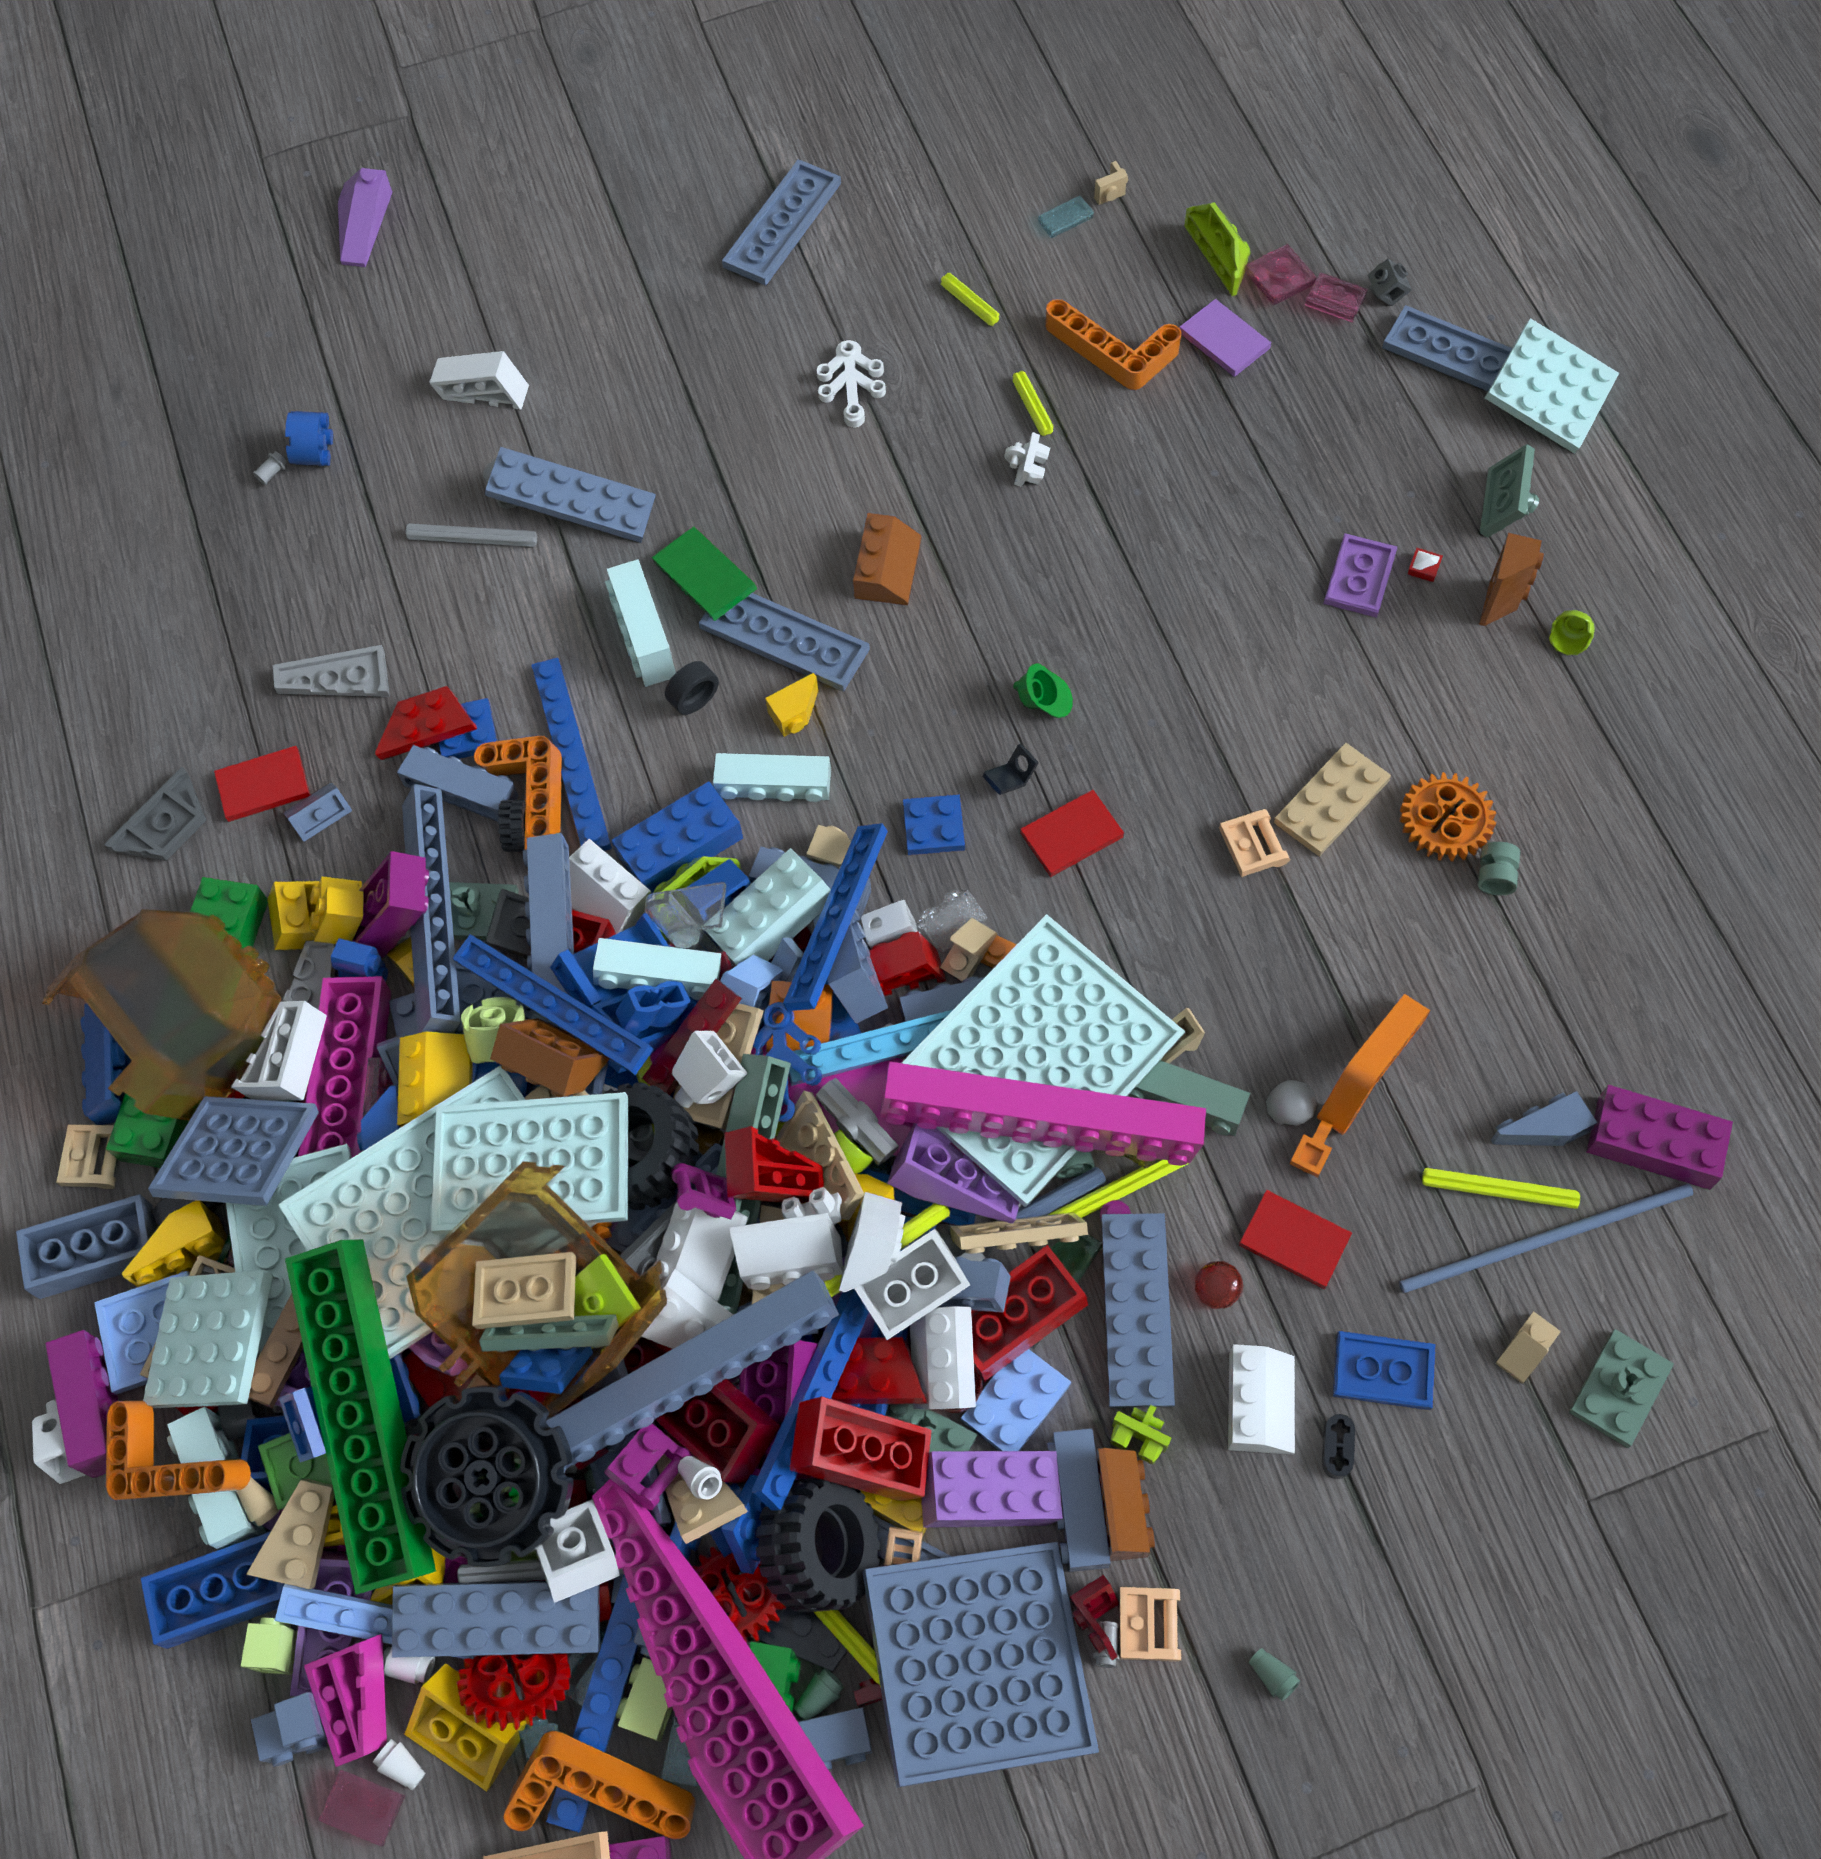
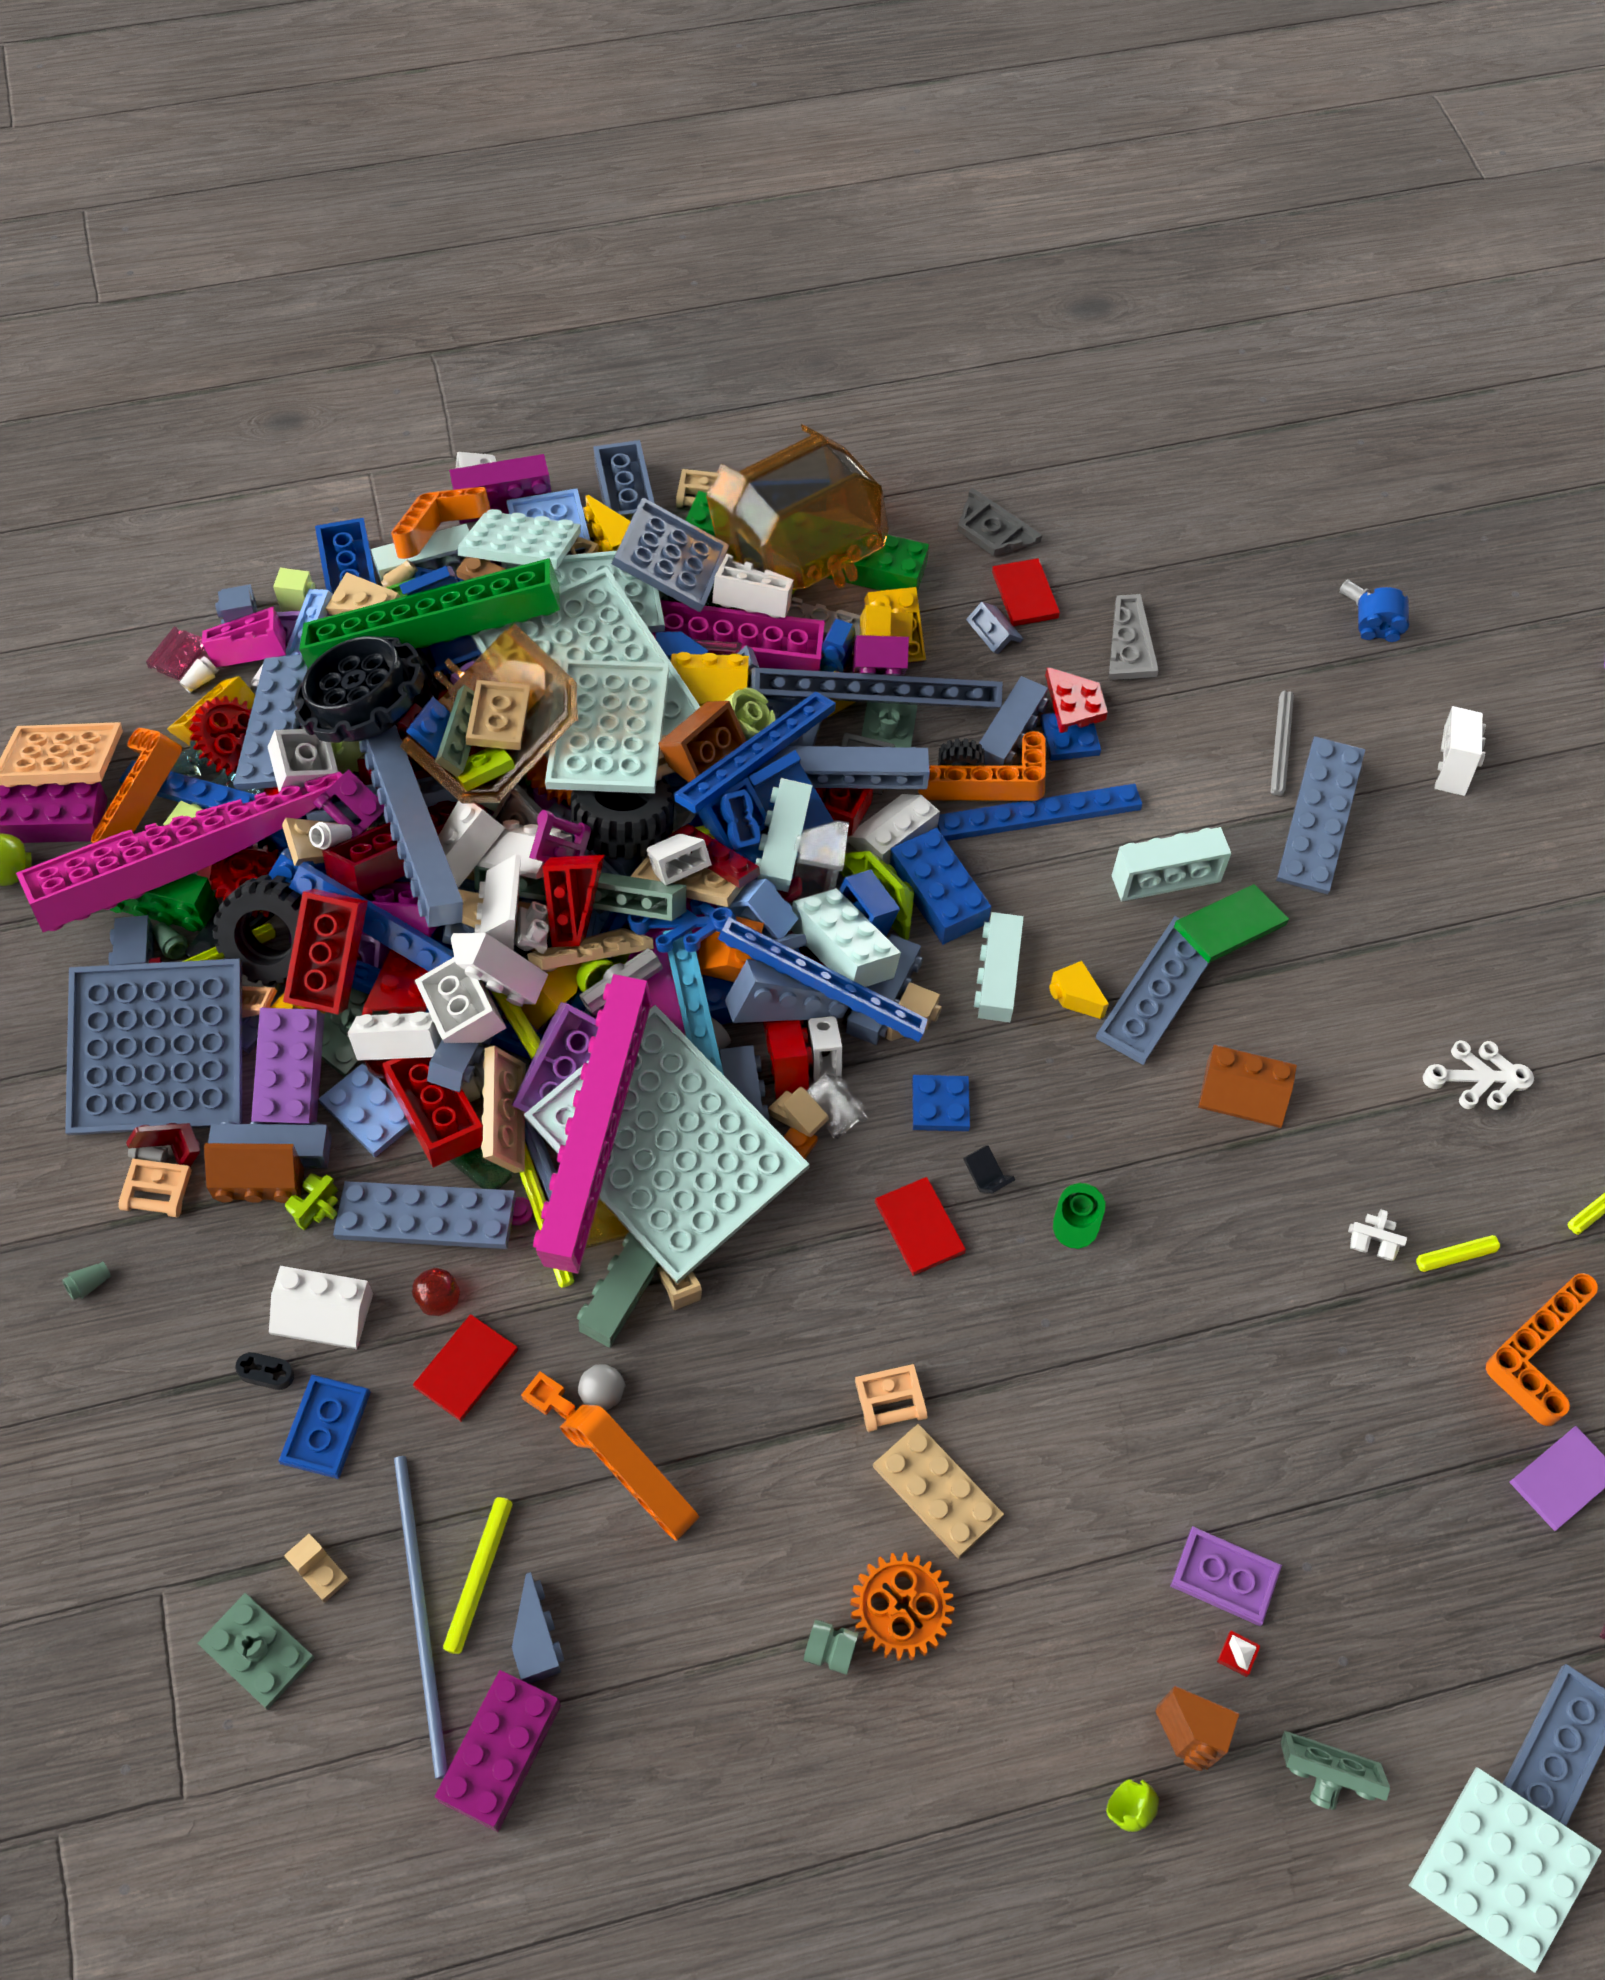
camera: 90 degrees right, 5 degrees down
black tyre [664,661,719,715] -> none

